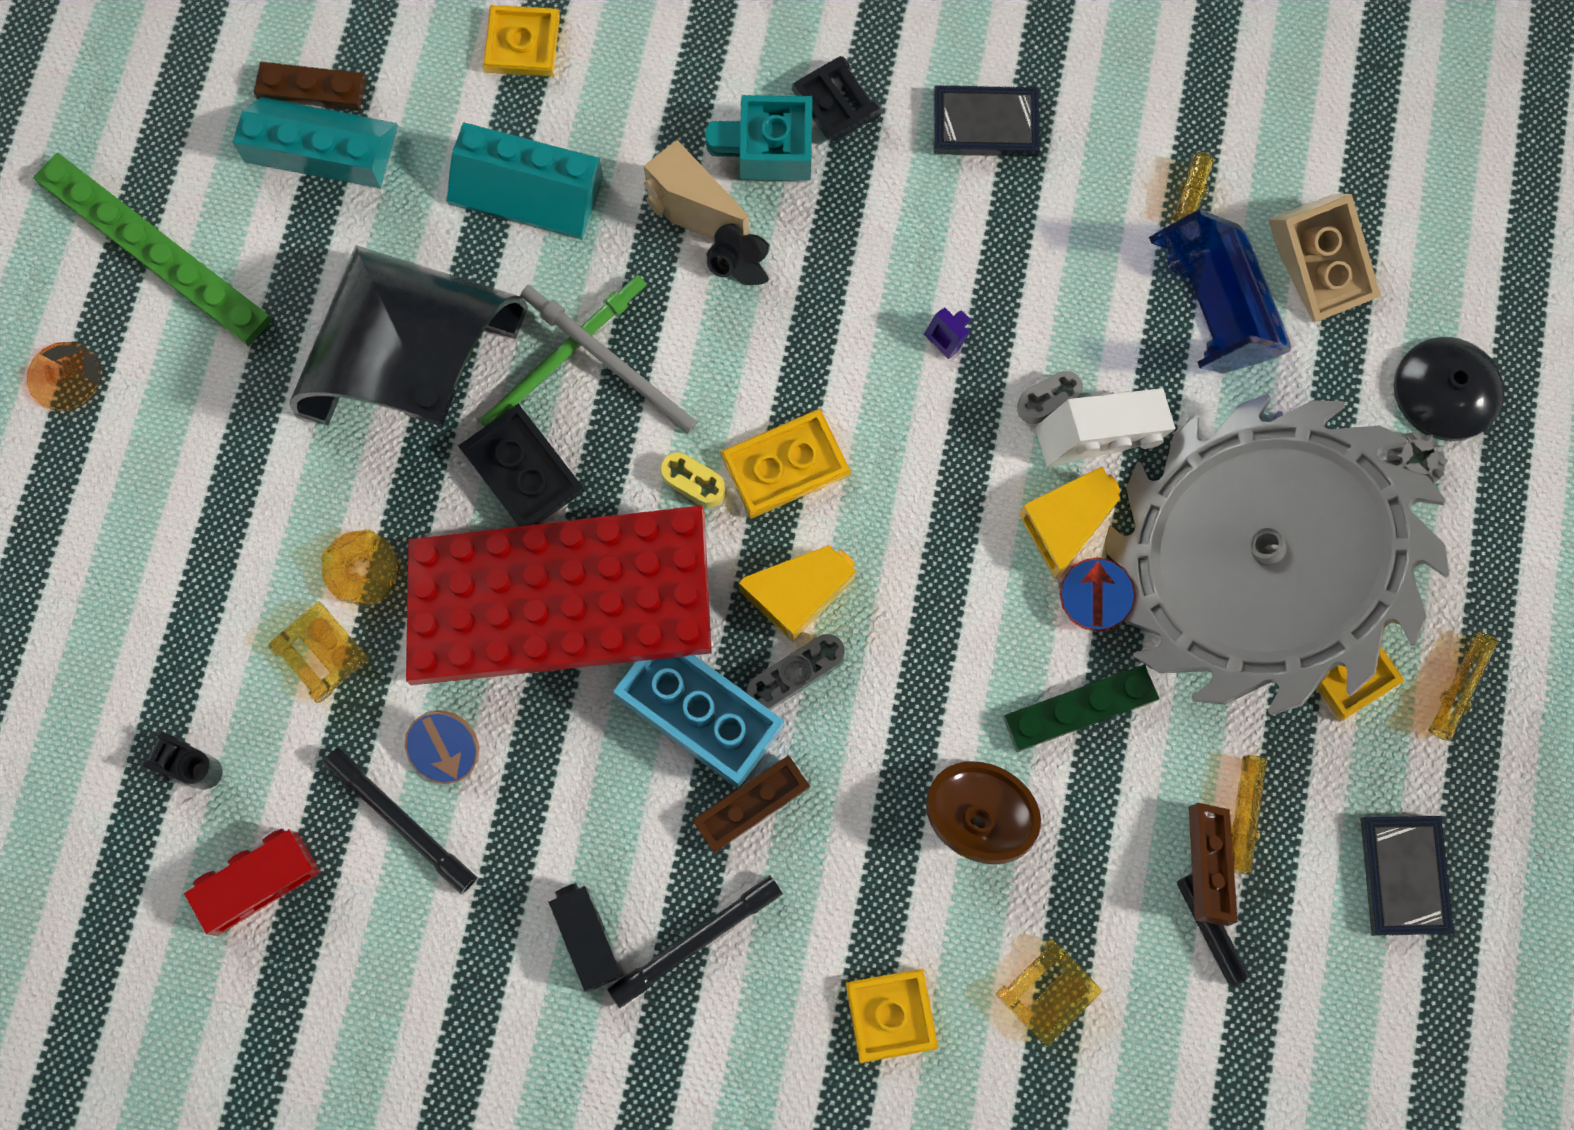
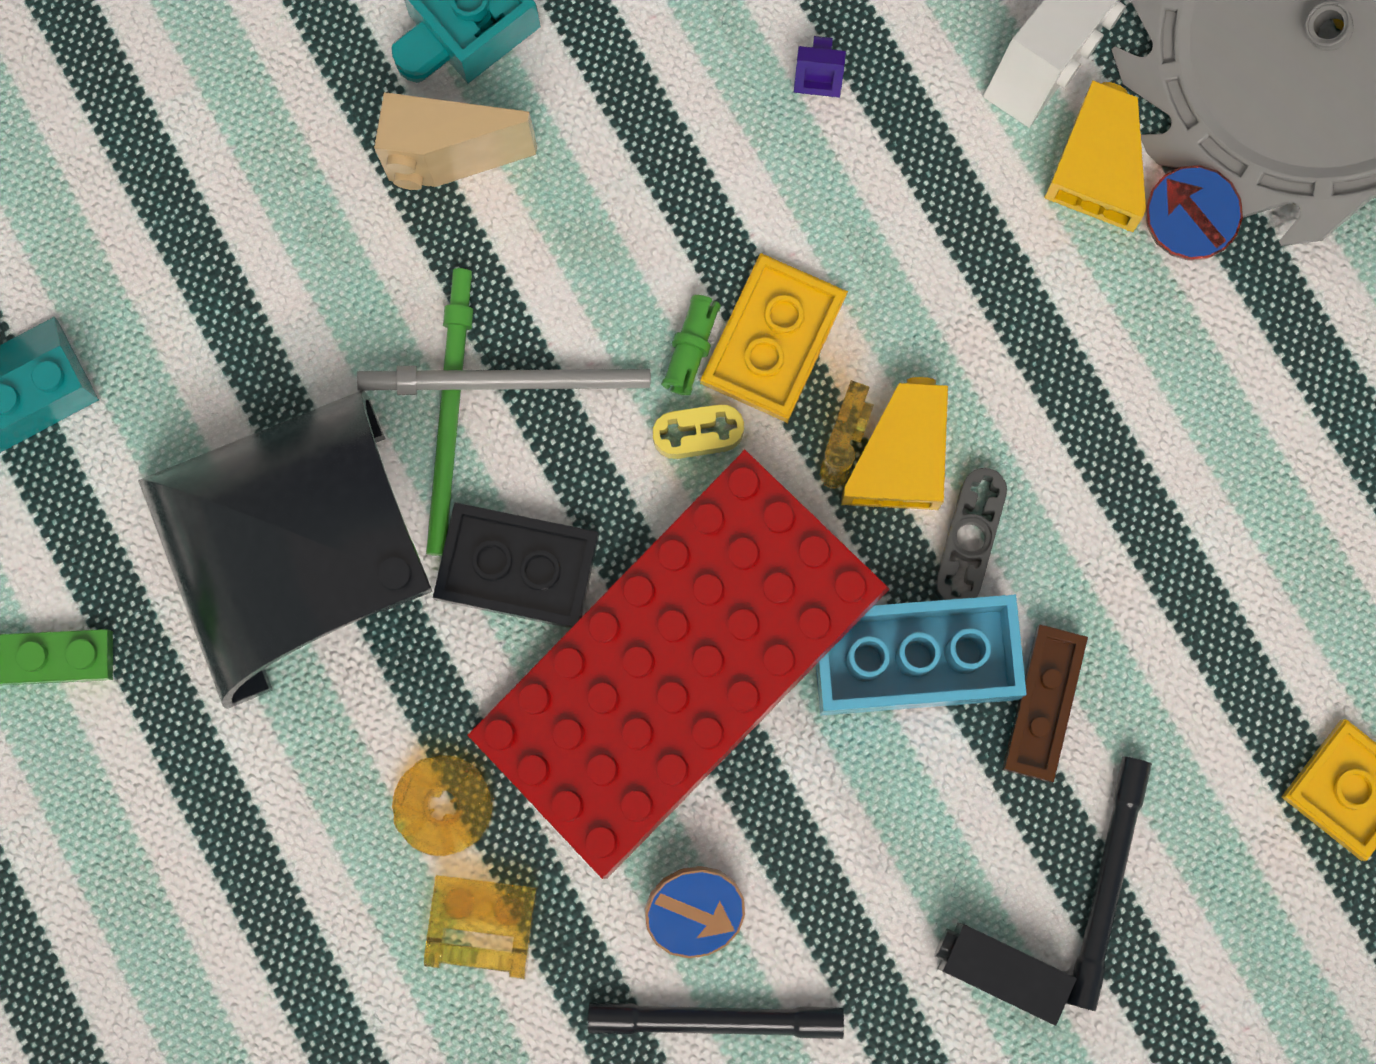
camera: 35 degrees left, 5 degrees up
teal slope [446,122,603,240] -> none
yellow tile [483,5,560,77] -> none
black plate [707,224,770,285] -> none
reddish brown dish [926,761,1041,865] -> none
dark green plate [1003,664,1160,753] -> none
light grey beam [1017,371,1083,424] -> none
none -> bright green pin [661,295,721,395]
none -> clear yellow plate [819,380,874,488]

